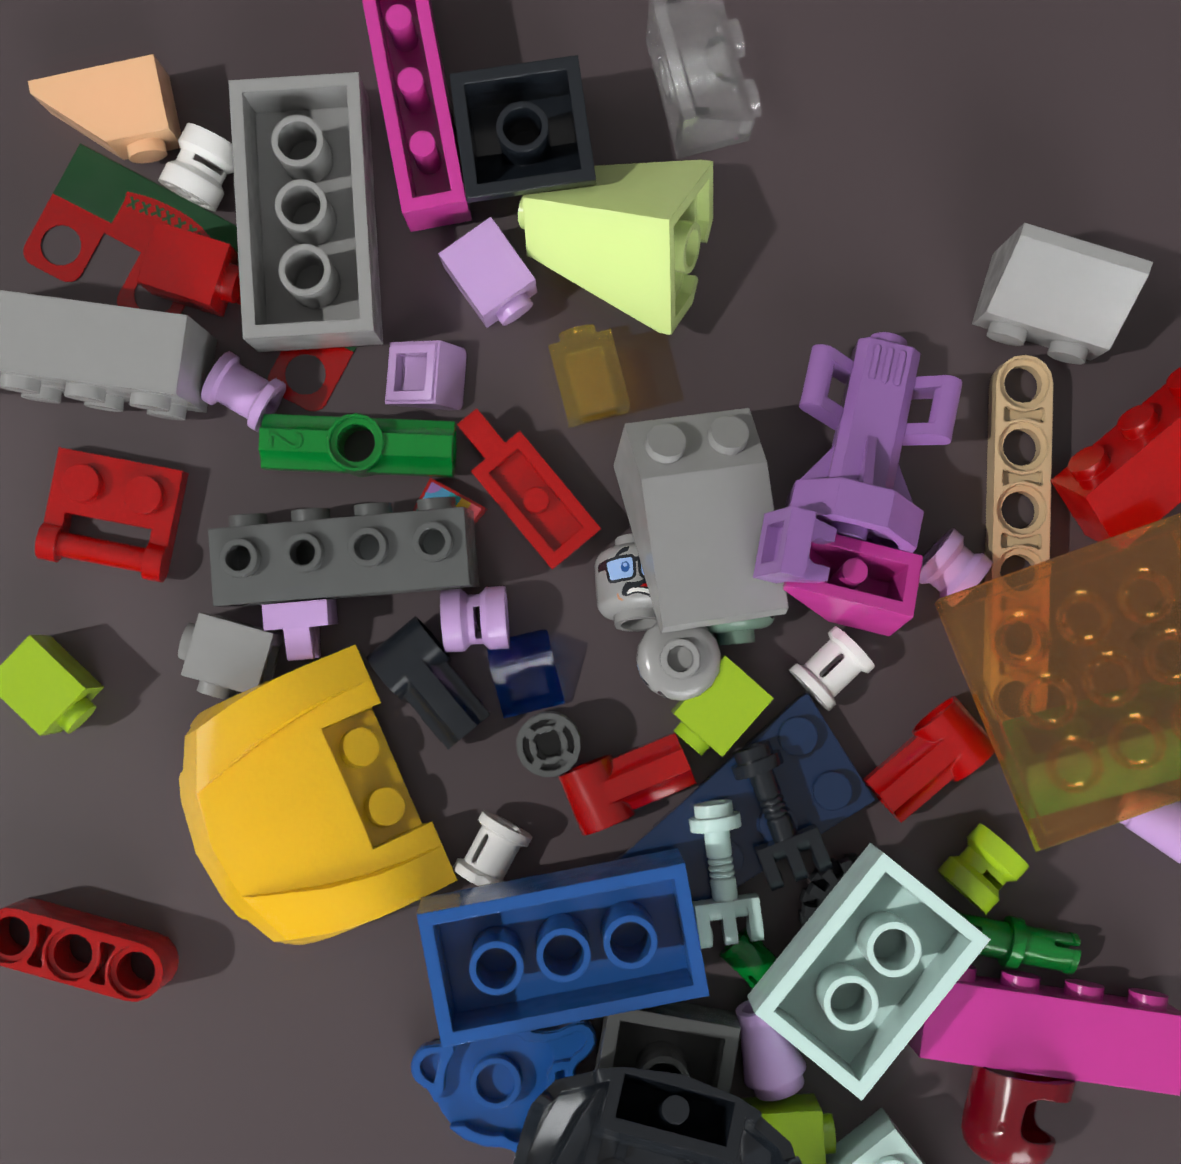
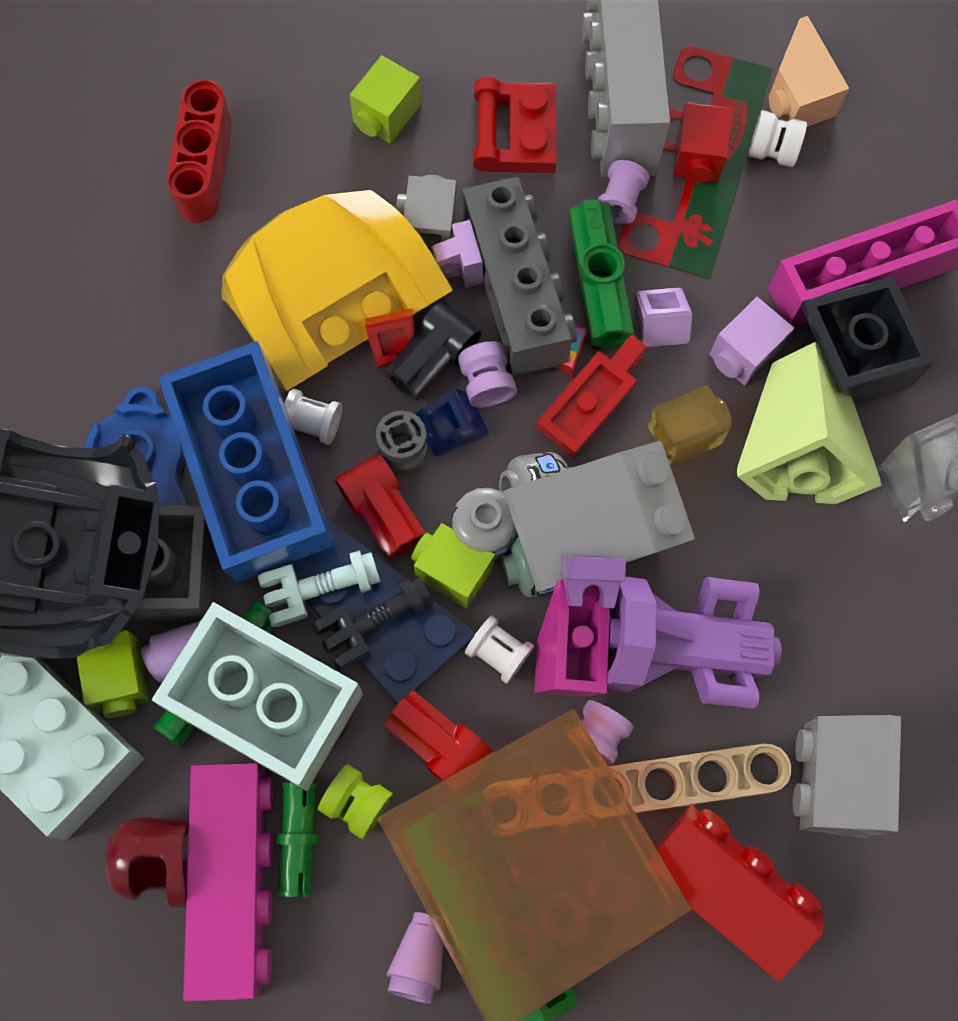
camera: 75 degrees right, 15 degrees down
light grey brick [228,72,383,352] -> none
none -> red tile [365,308,414,369]

